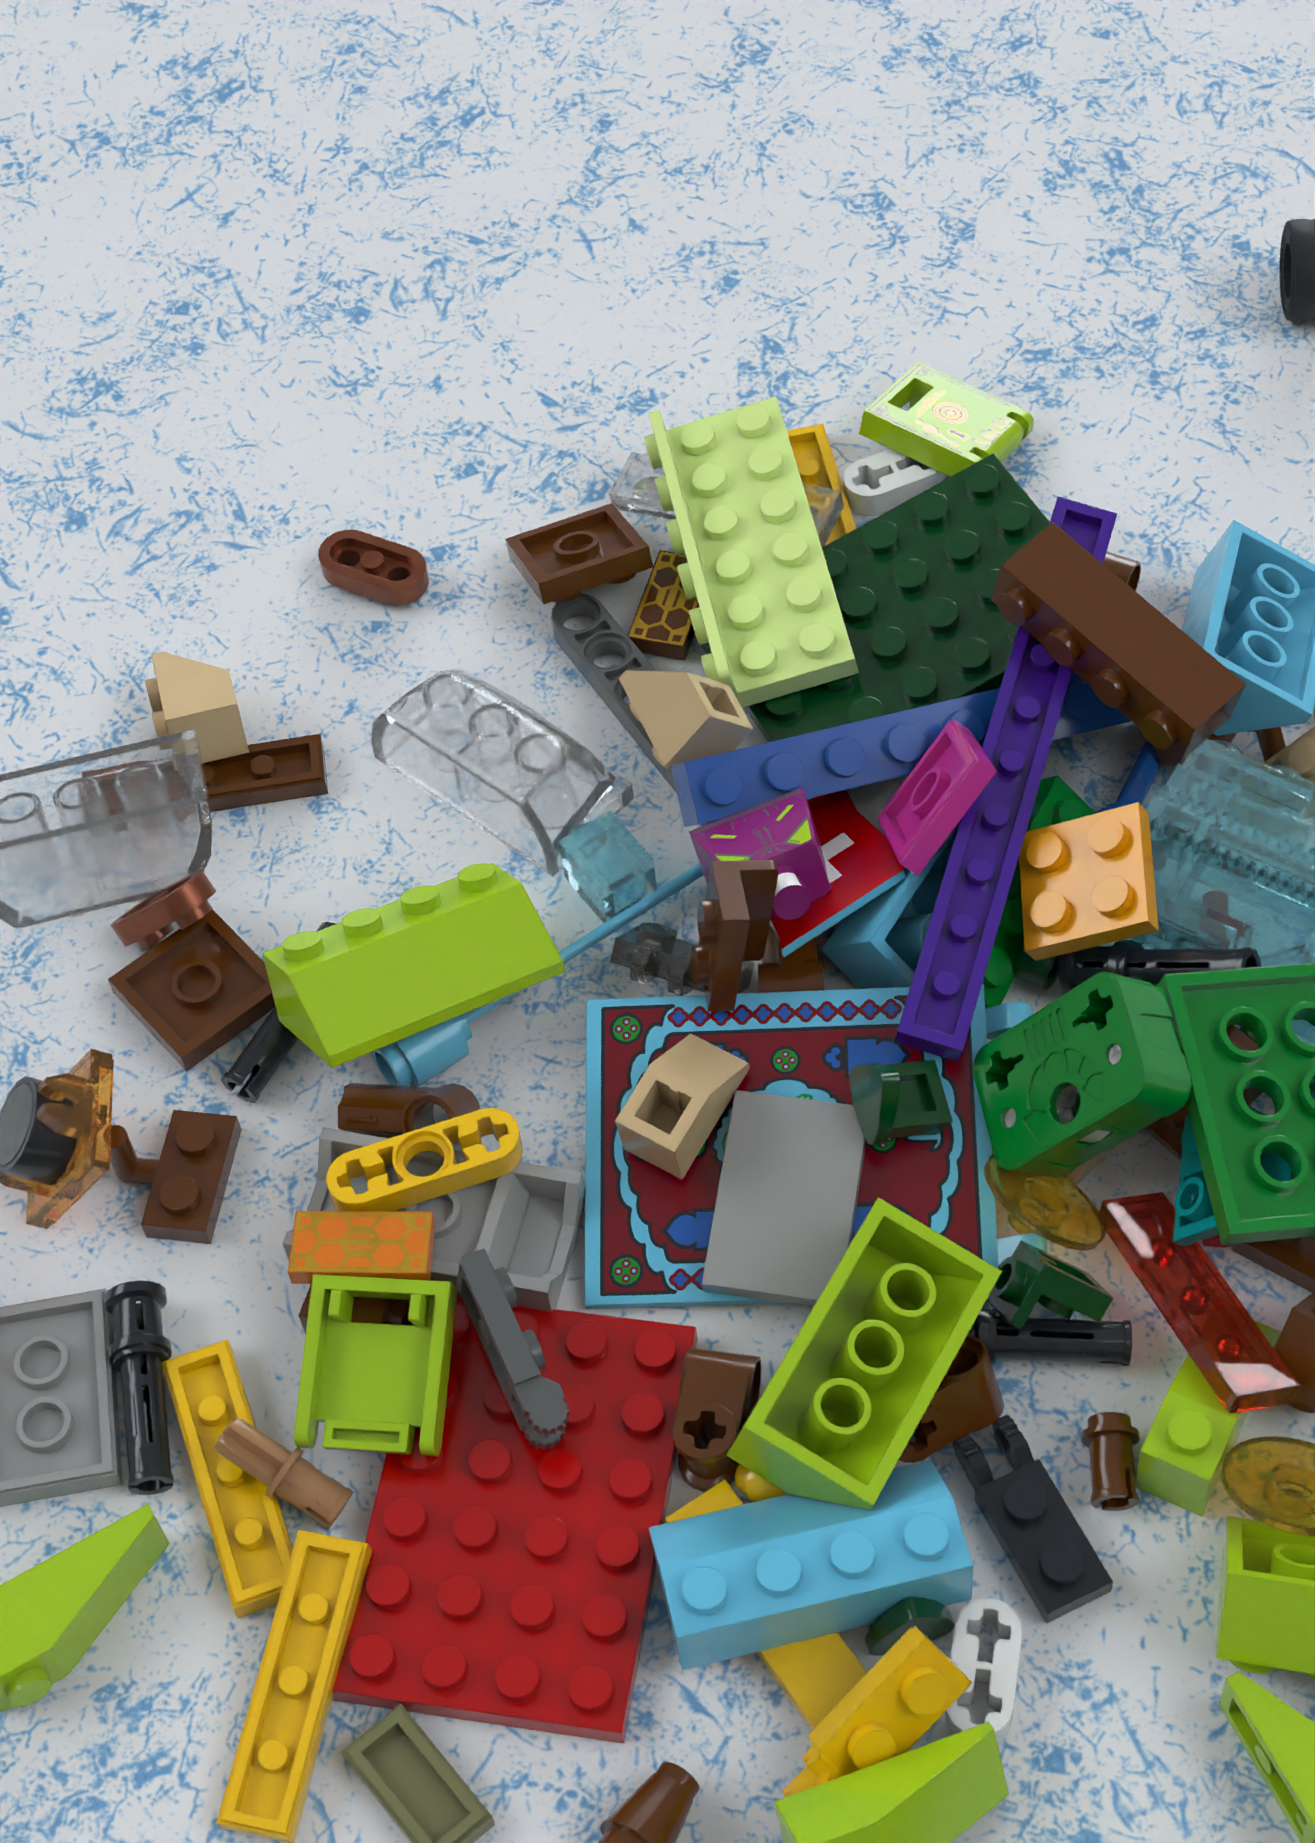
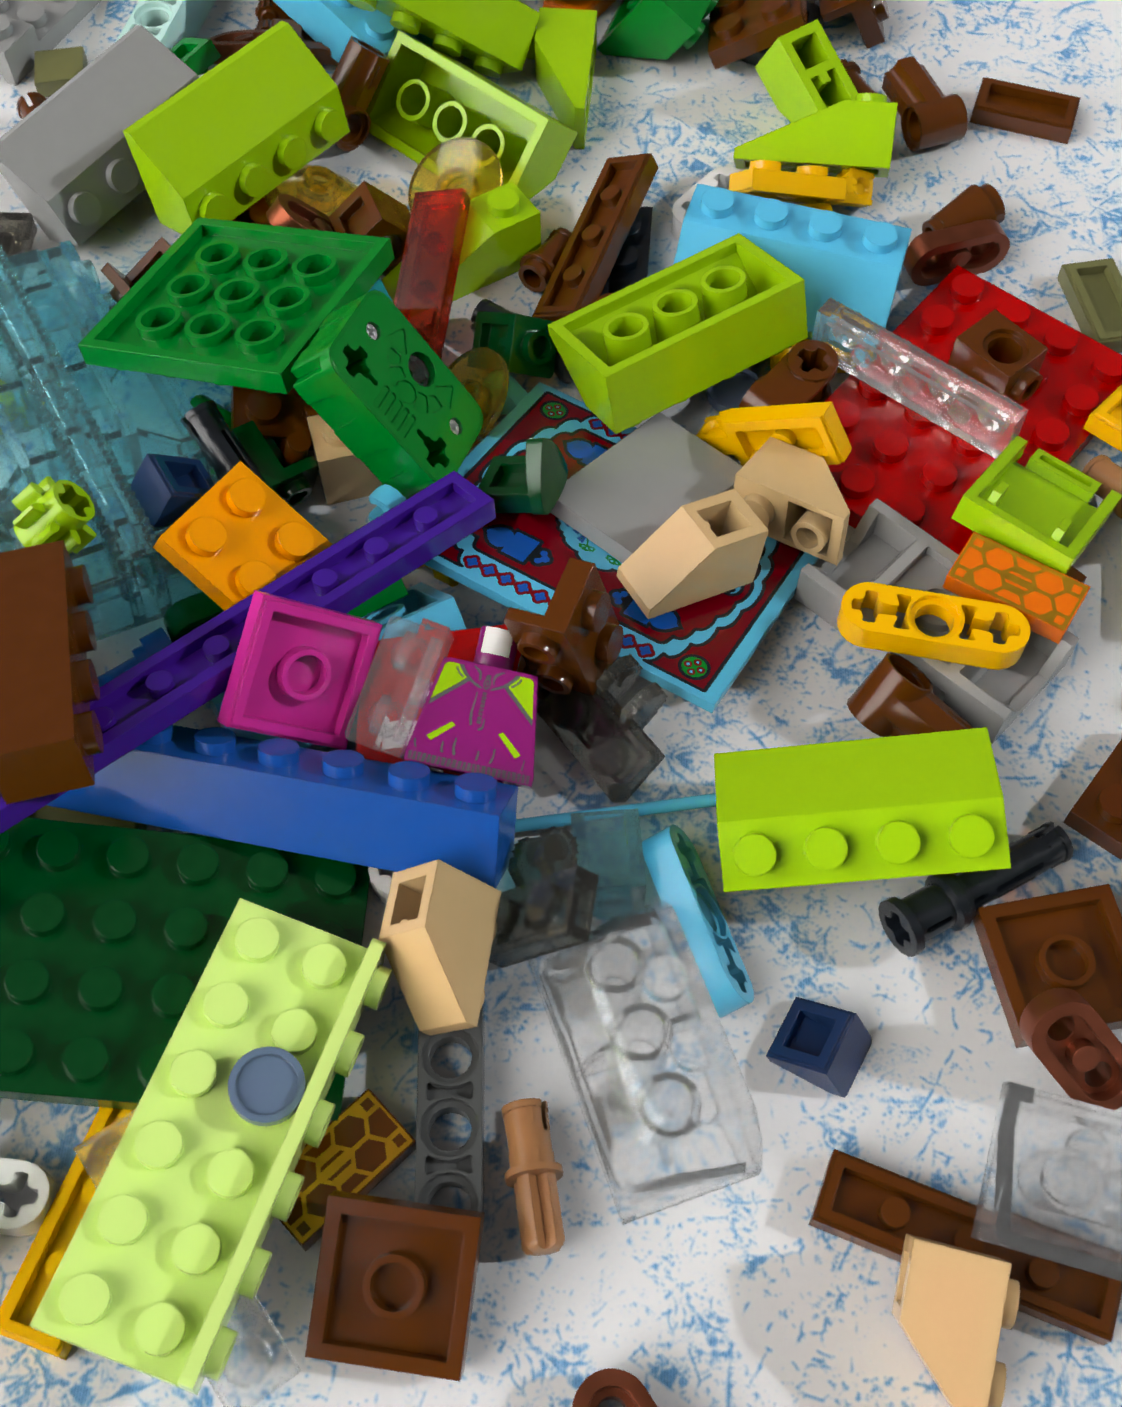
camera: 155 degrees left, 5 degrees up
dark grey hinge [456,1248,570,1451] -> none
none -> lime gear [11,476,97,554]
none -> dark blue slope [130,453,215,527]
none -> sand blue piece [228,1047,306,1126]
none -> clear bracket [345,616,454,761]
none -> clear smoke hinge [489,826,599,968]
none -> medium nougat axle [501,1098,565,1256]
none -> reddish brown tile [532,153,659,321]
none -> medium azure beam [641,824,754,1018]
none -> yellow hinge [696,401,852,466]
none -> tan slope [734,437,850,566]
none -> dark blue slope [766,997,872,1098]
none -> clear plate [812,298,1028,459]
none -> copper plate [903,219,1010,286]
none -> reddish brown brick [944,309,1048,417]

